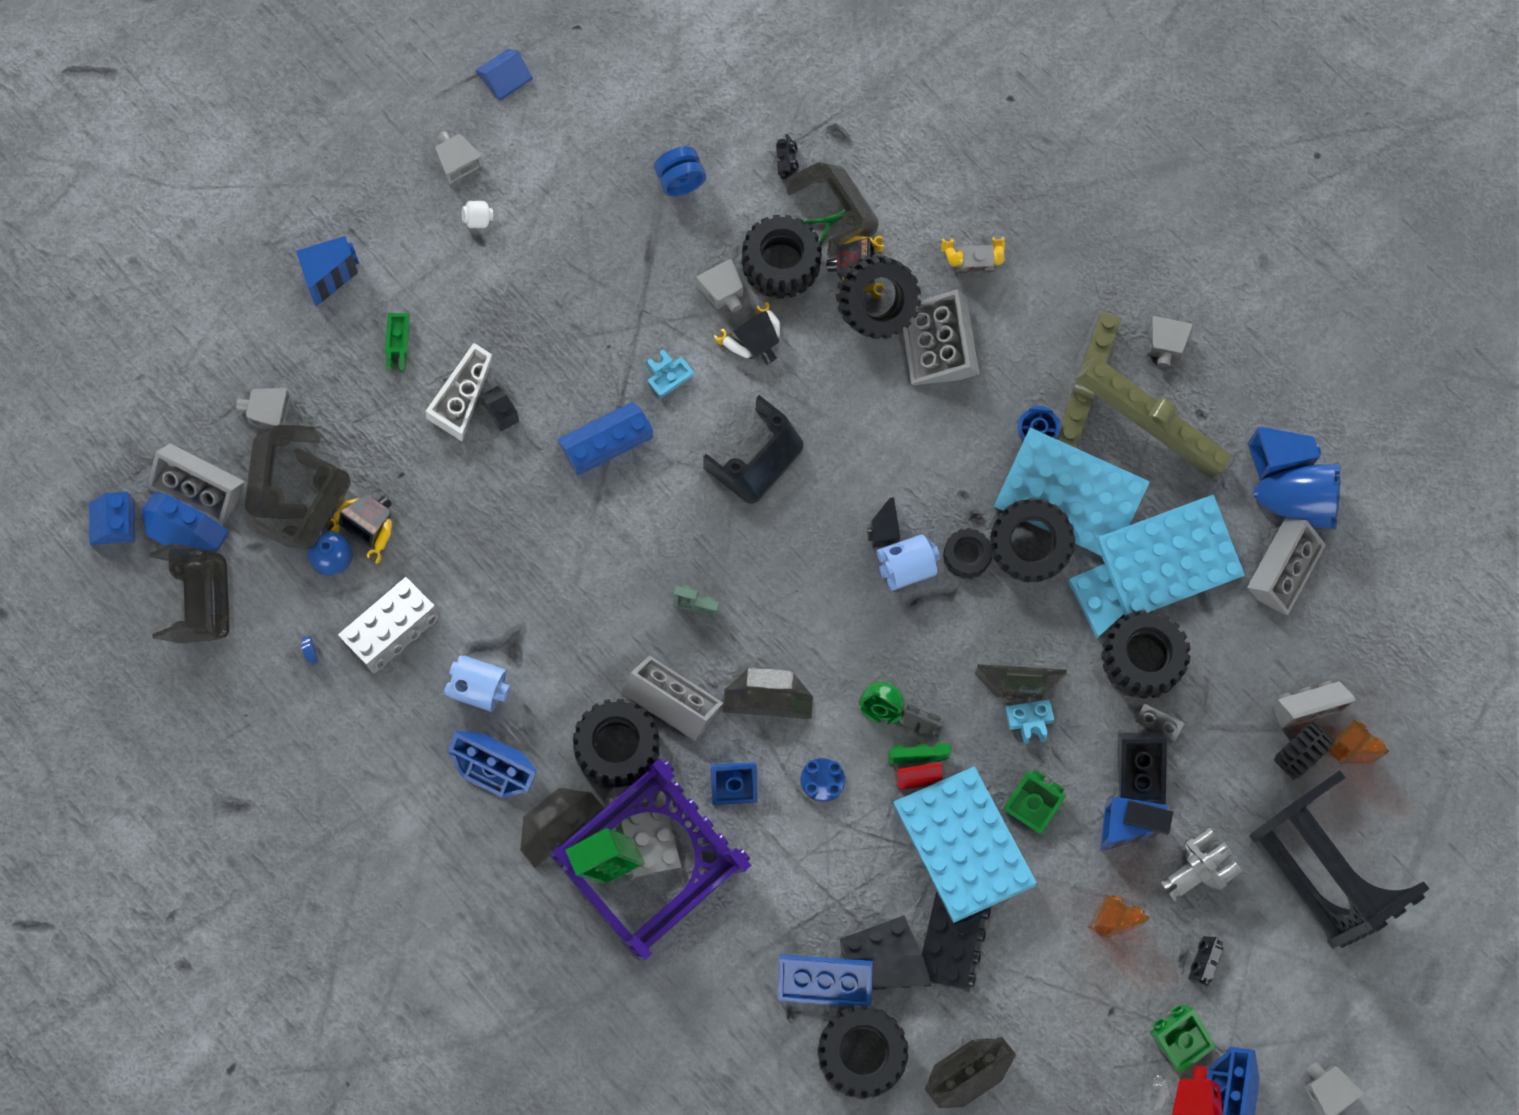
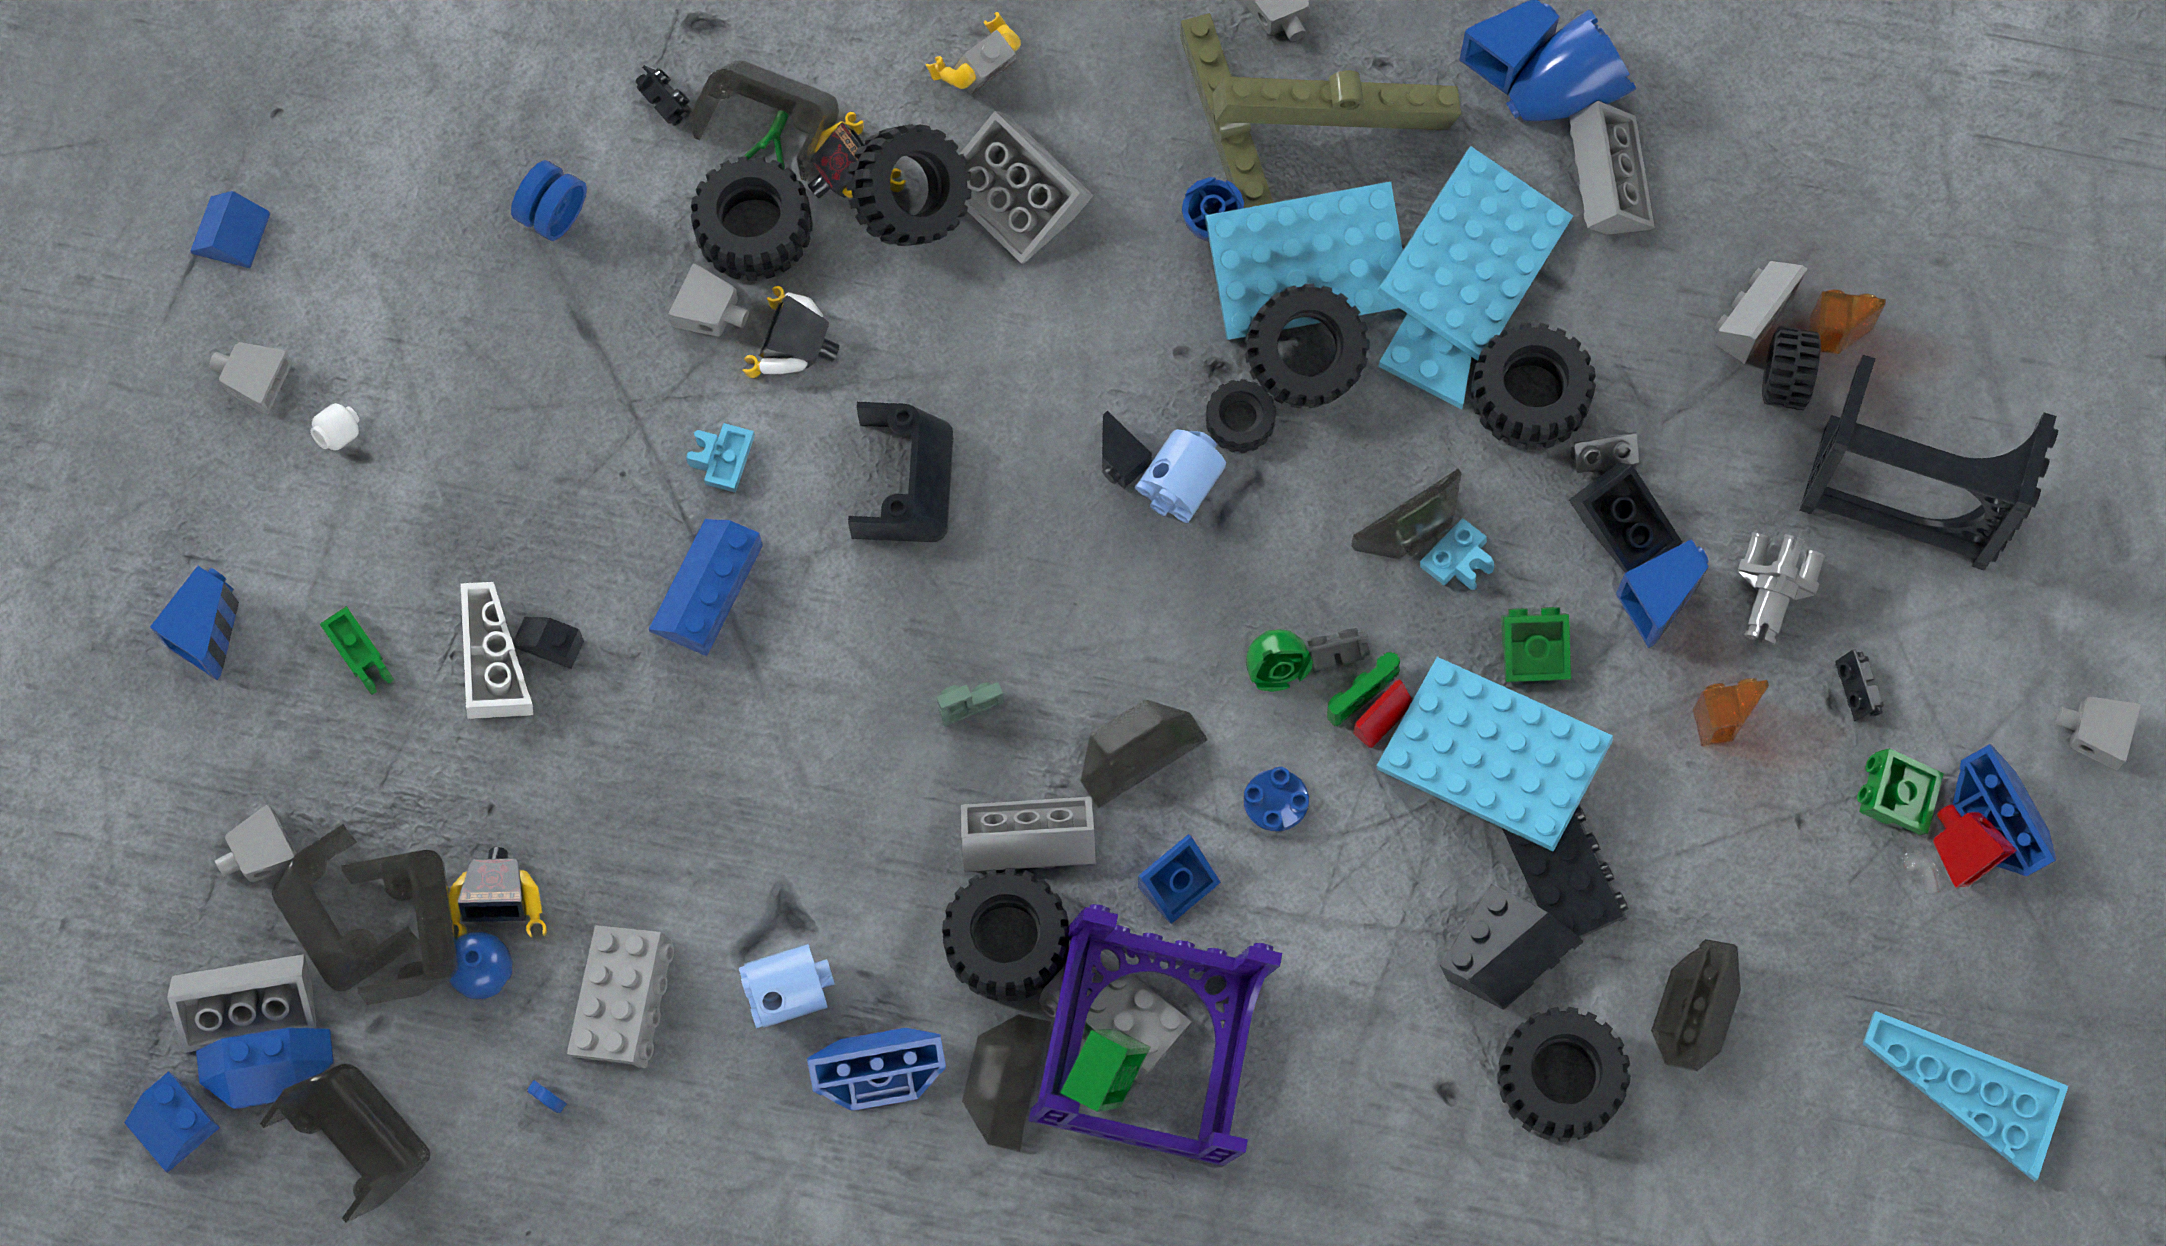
camera: 30 degrees left, 0 degrees up
tile [778,954,873,1007] -> none
black tile [1123,800,1174,835] -> none

